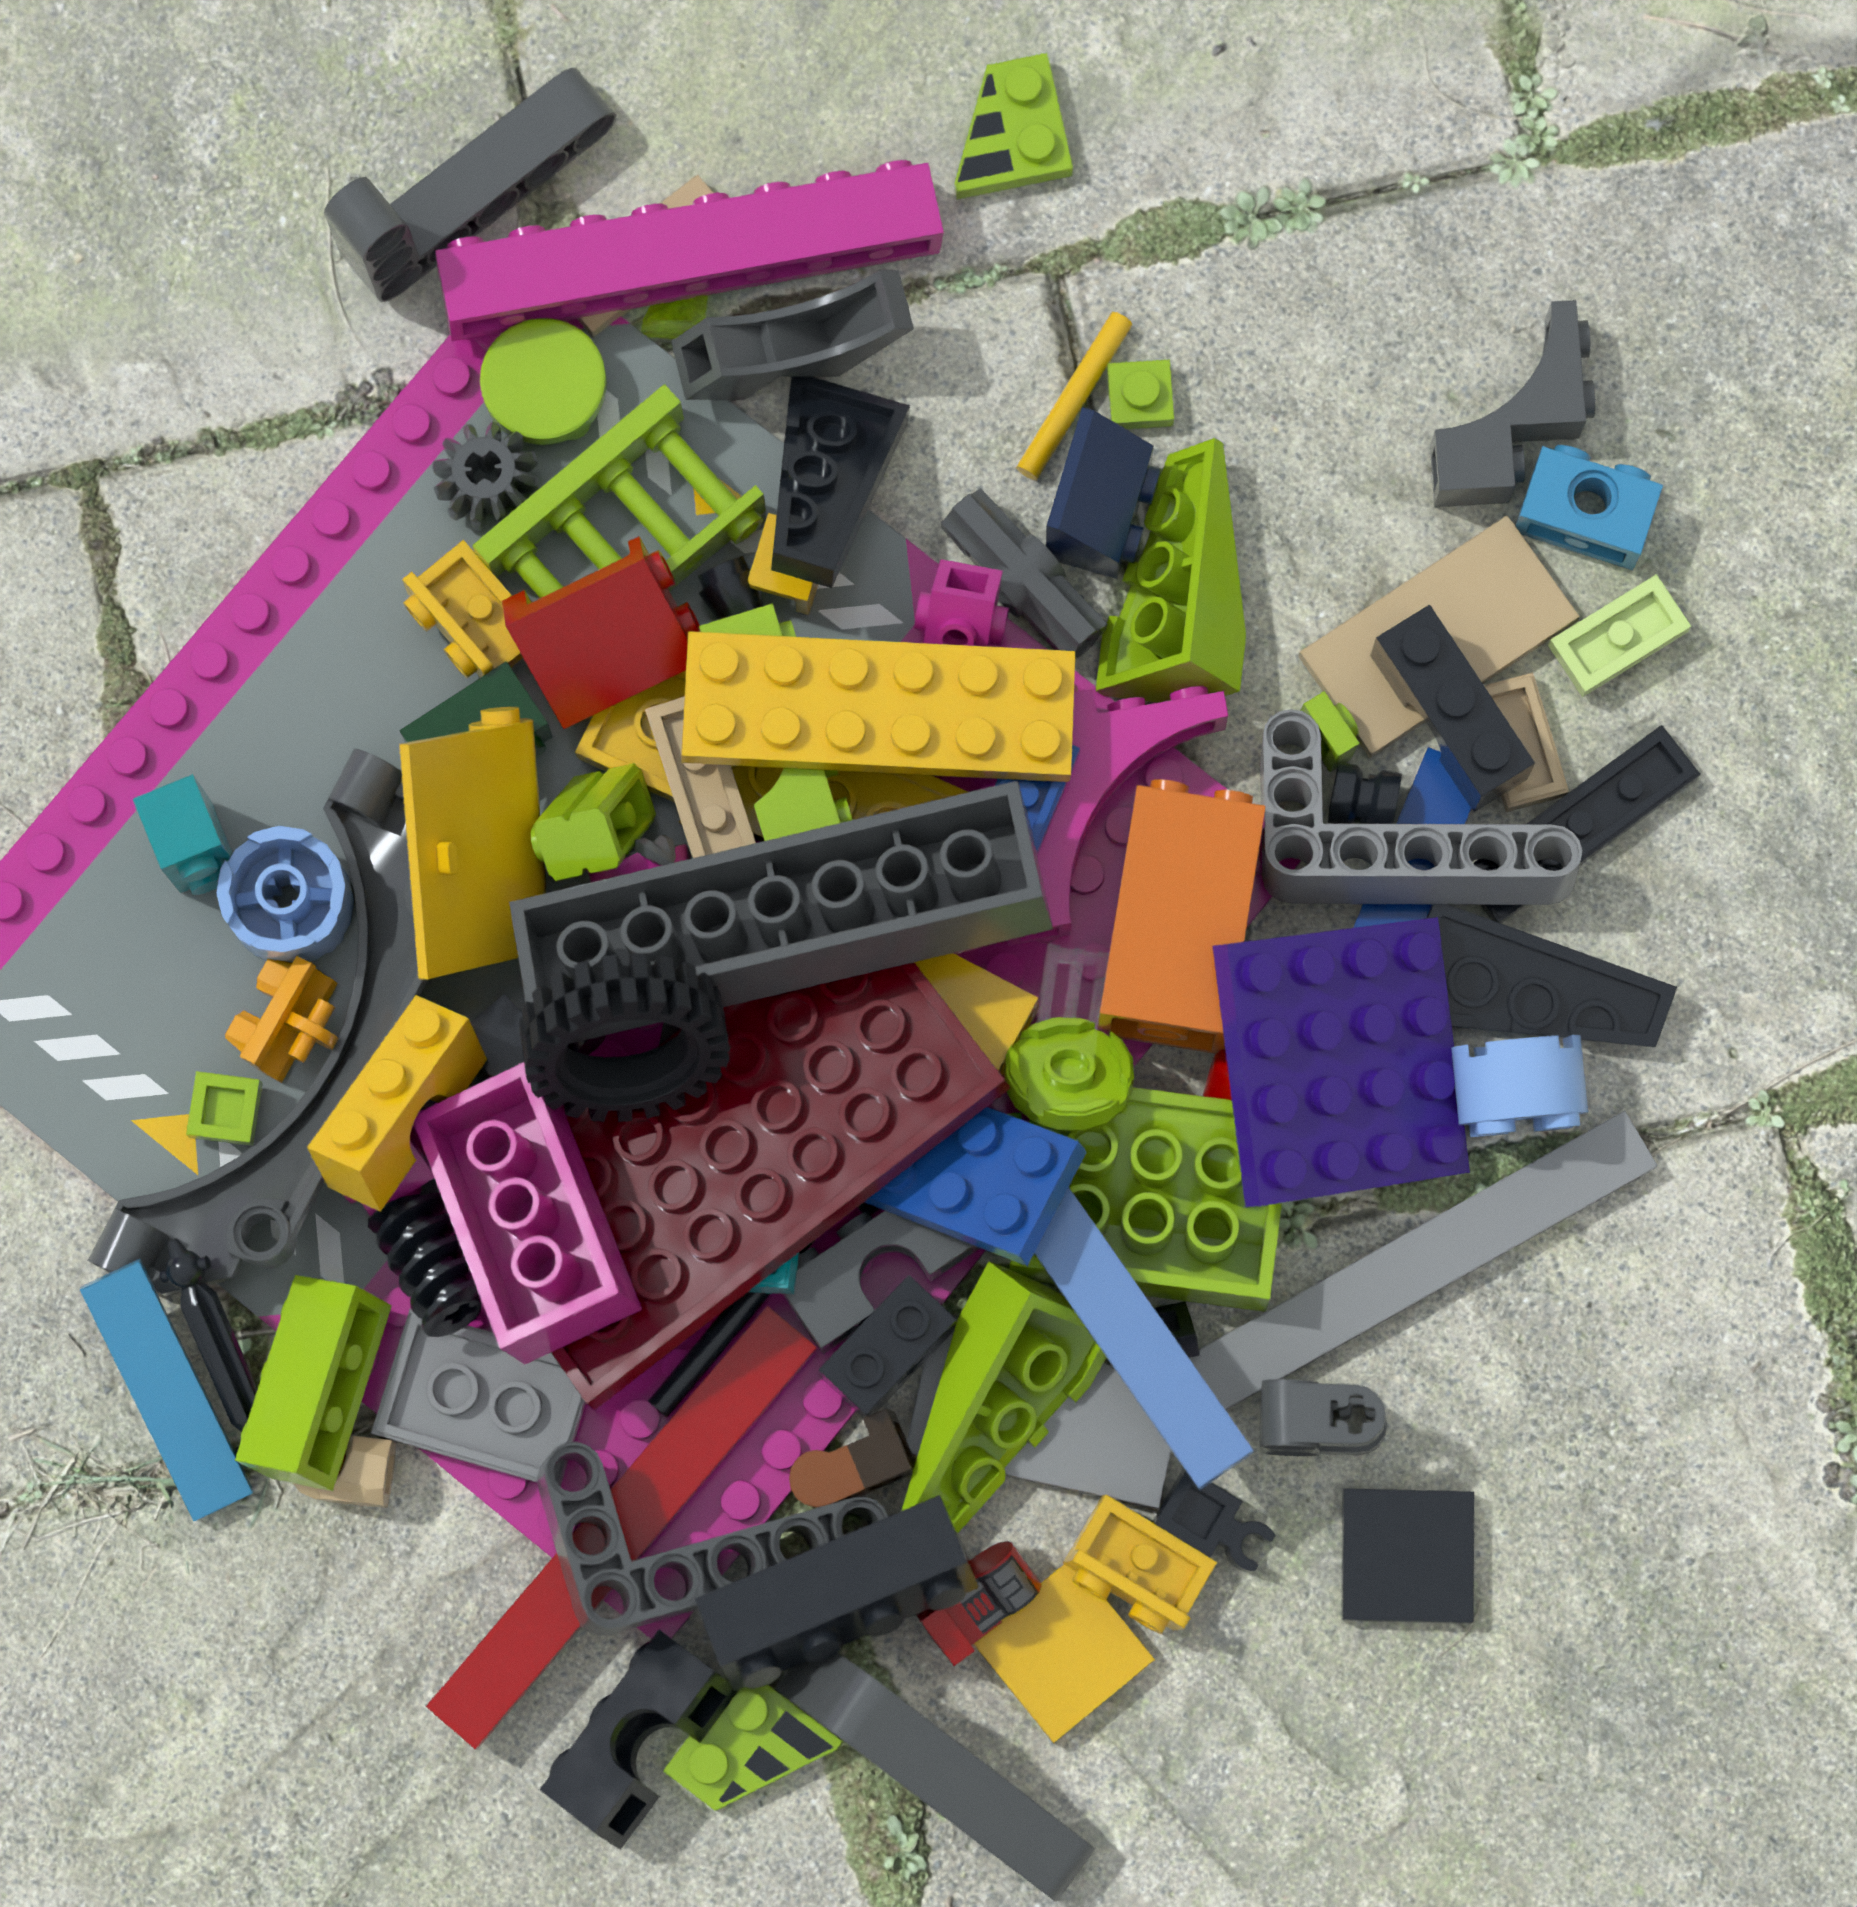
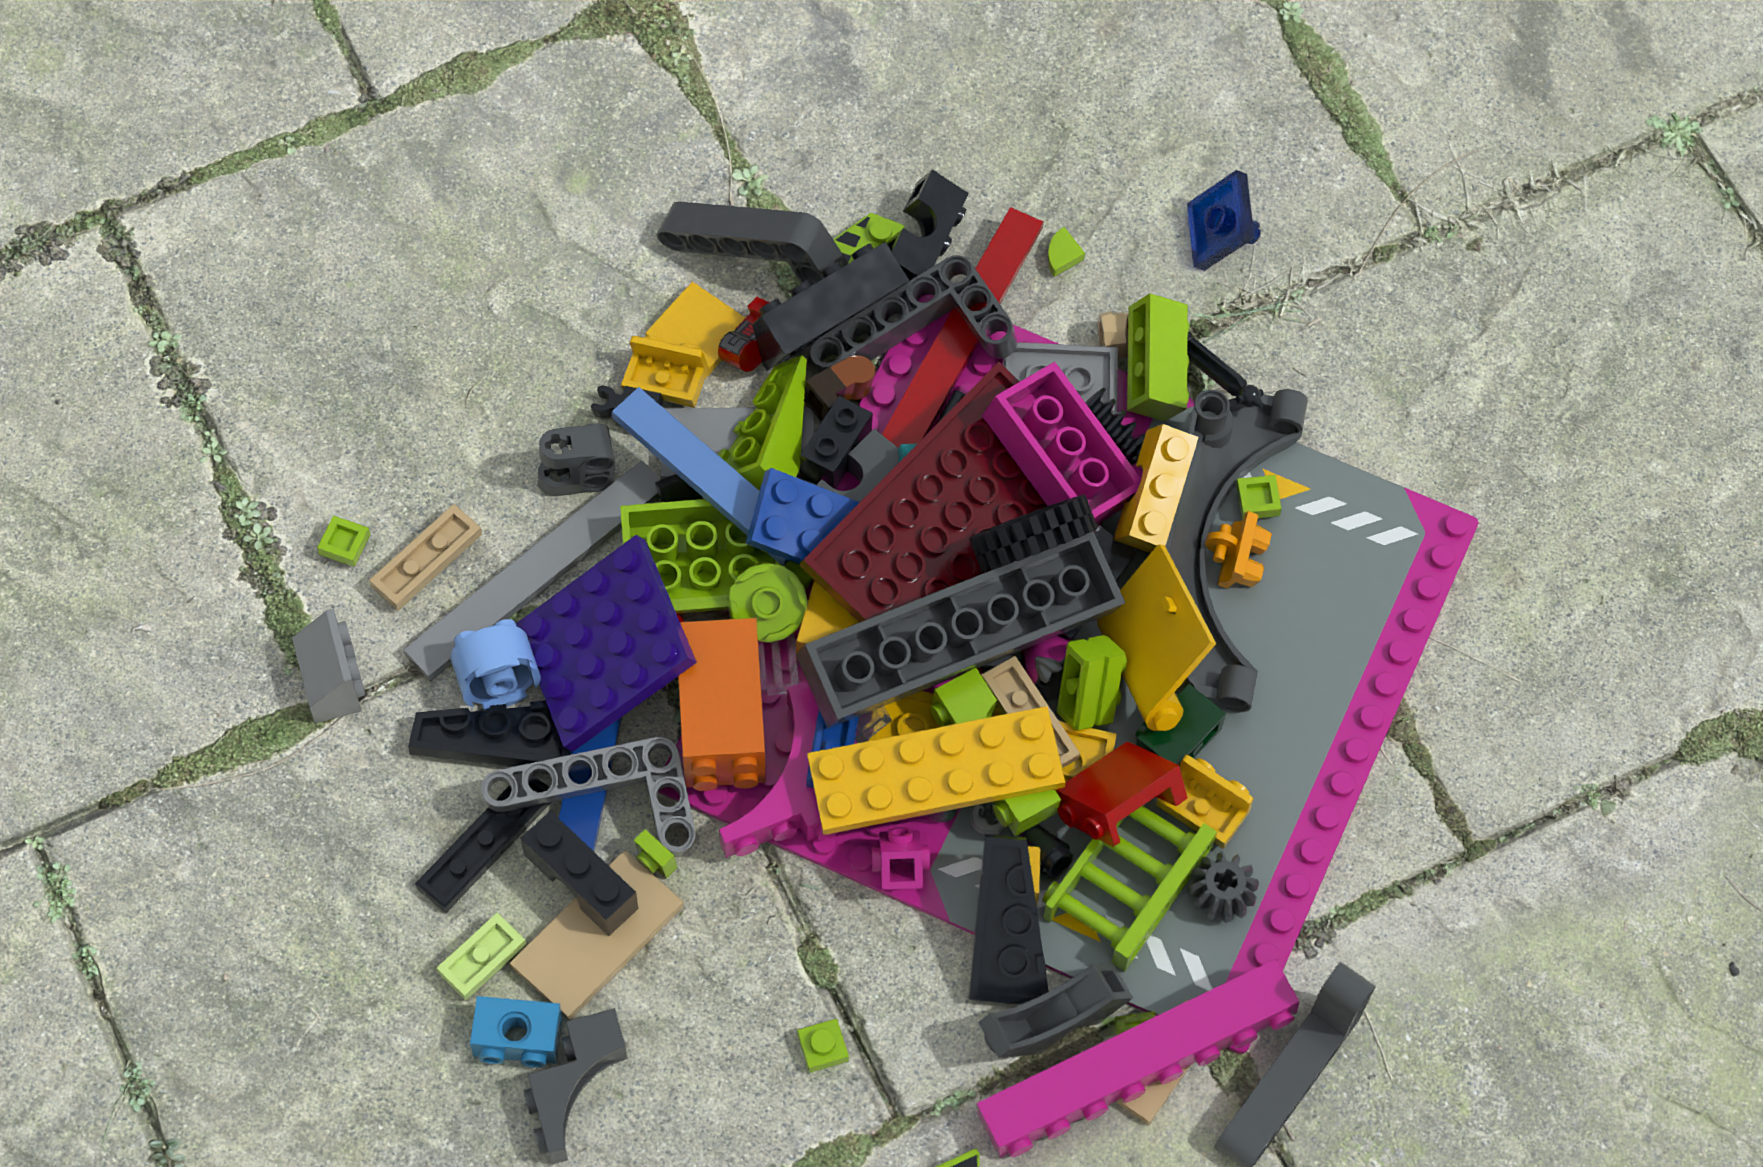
camera: 160 degrees right, 15 degrees down
dark azure tile [80,1259,253,1521] -> none
teal brick [133,774,233,895] -> none
light blue brick [216,826,354,963] -> none
lime tile [480,318,607,445] -> none
dark grey piece [941,488,1107,659] -> none
yellow bar [1016,311,1133,481] -> none
dark blue slope [1046,407,1161,579] -> none
lime wedge [1095,438,1246,702] -> none
black wheel [1327,762,1402,824] -> none
black tile [1341,1488,1474,1624] -> none
tan tile [1484,672,1569,812] -> none
none -> light grey slope [292,609,365,724]
none -> lime plate [317,515,371,567]
none -> tan plate [369,504,482,611]
none -> lime tile [1048,227,1085,277]
none -> clear blue tile [1187,170,1261,271]

